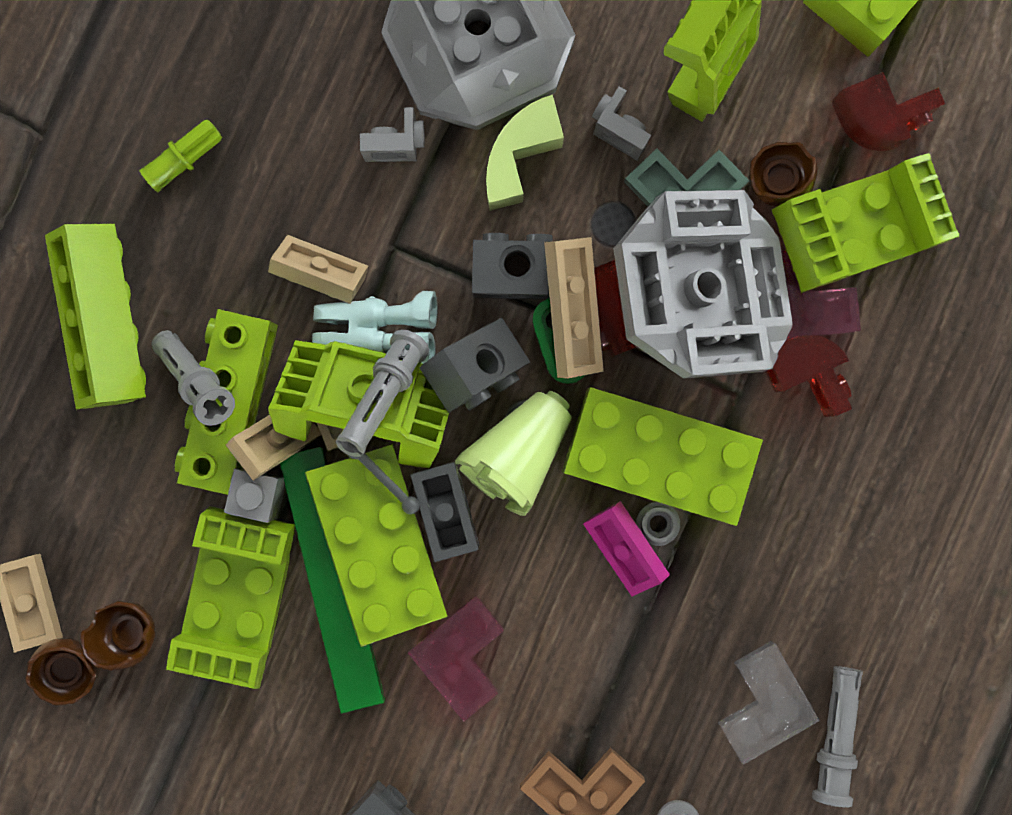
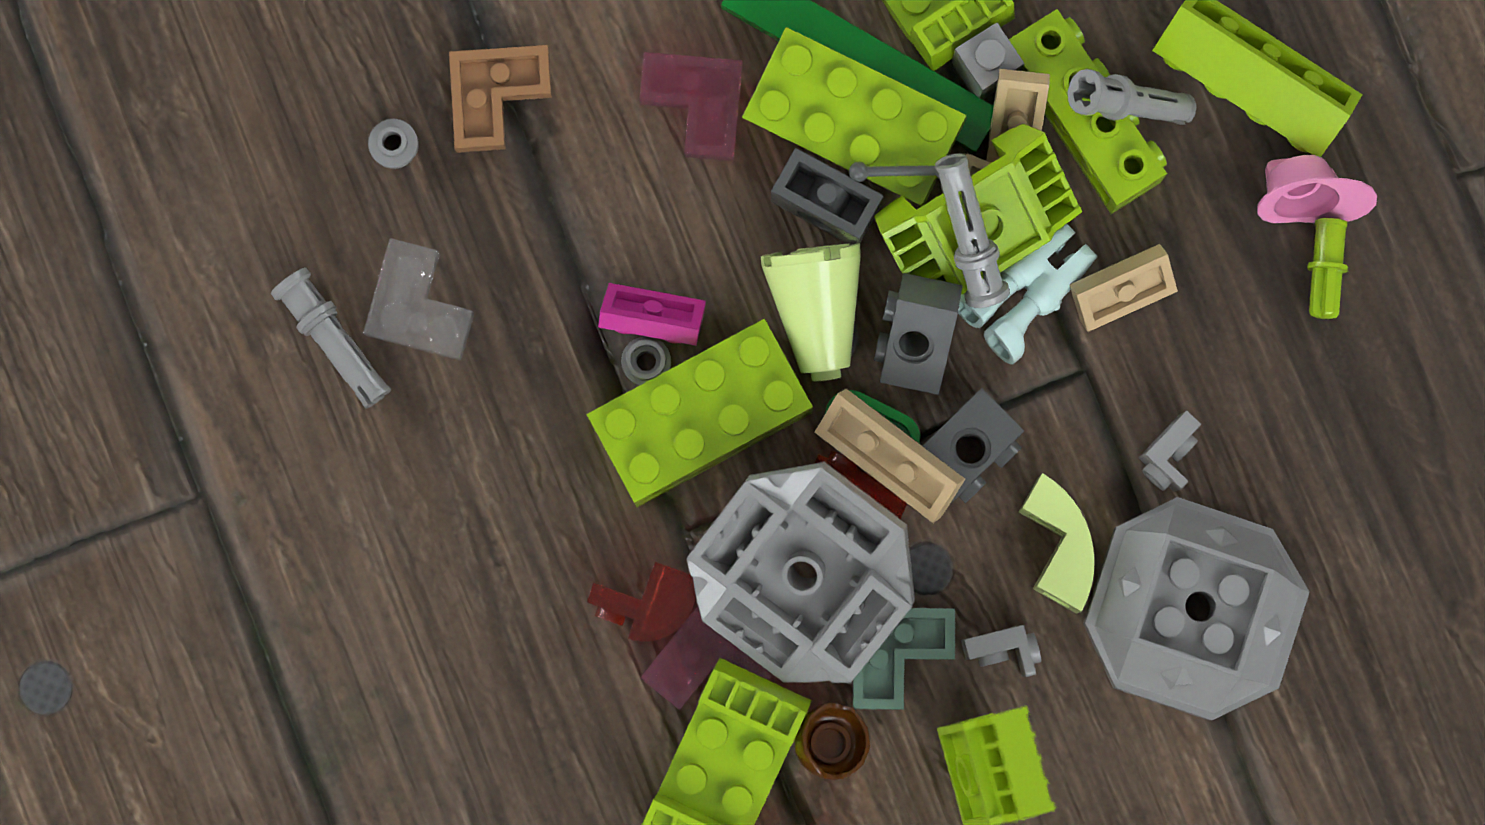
camera: 135 degrees right, 5 degrees down
none -> bright pink piece [1257,155,1377,223]

